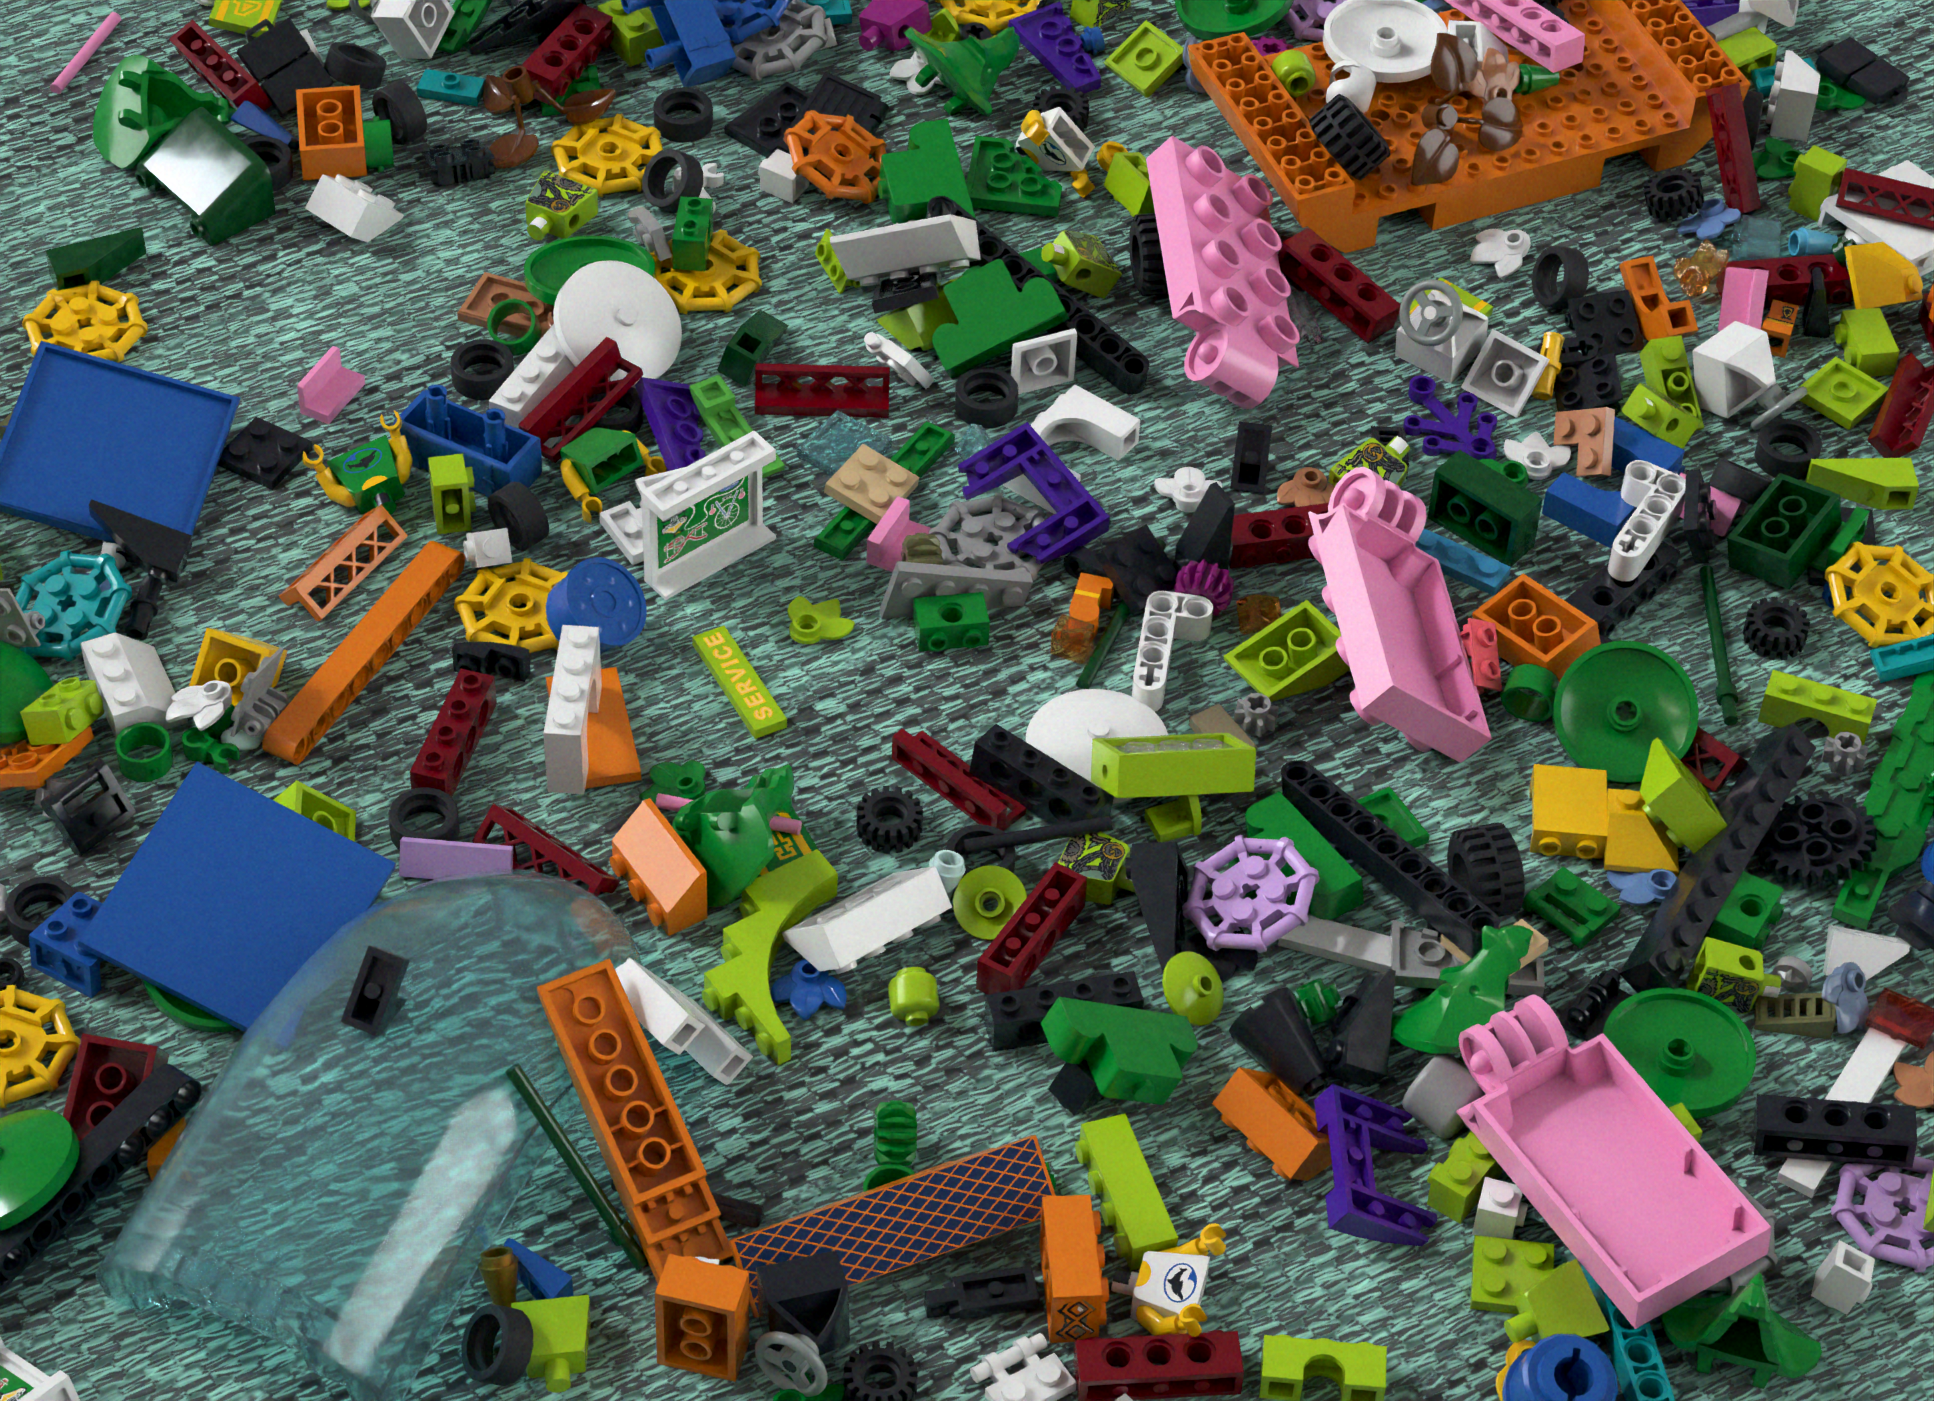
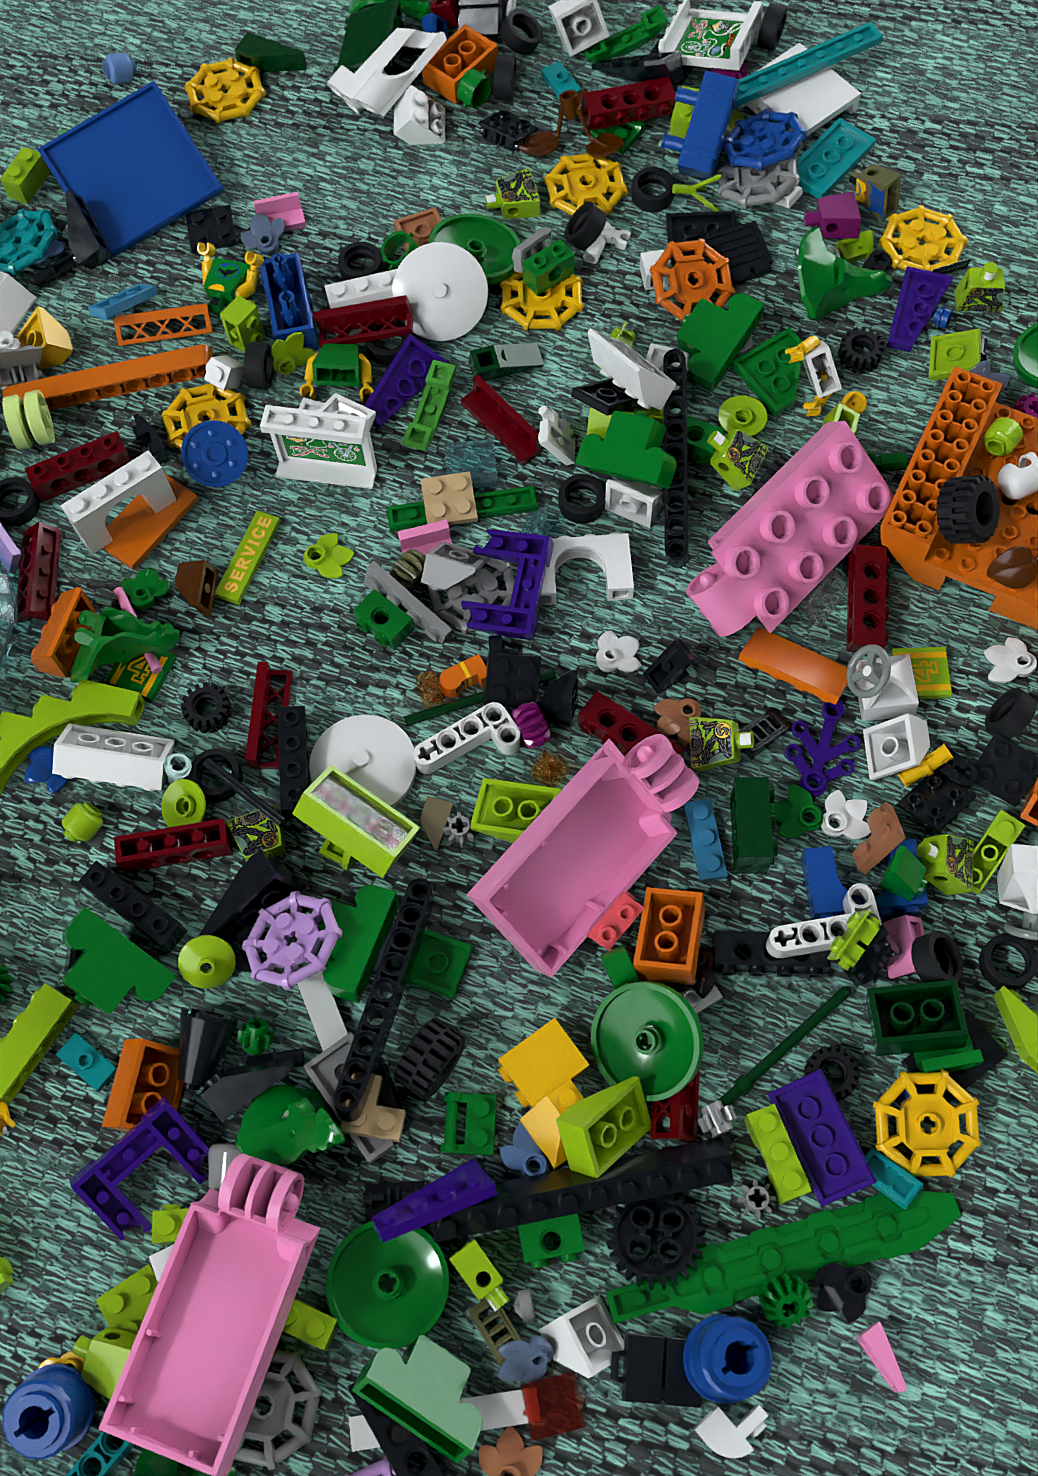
camera: 55 degrees right, 20 degrees up
none -> yellowish green wheel [2,389,55,450]
none -> teal plate [55,1032,117,1092]
none -> dark azure plate [88,283,158,320]
none -> reddish brown slope [175,560,218,617]
none -> sand blue plate [240,214,285,255]
none -> lime plate [271,332,315,375]
none -> white panel [327,28,447,116]
none -> brick [352,1335,483,1464]
none -> dark purple wing [371,1158,497,1243]
none -> light grey slope [421,541,489,591]
none -> lime plant [672,174,721,212]
none -> light grey gear [698,1100,737,1138]
none -> lime dish [718,395,767,437]
none -> orange tile [738,626,847,705]
none -> dark purple tile [767,1069,877,1207]
none -> lime hinge [827,910,881,971]
none -> green slope [878,845,927,901]

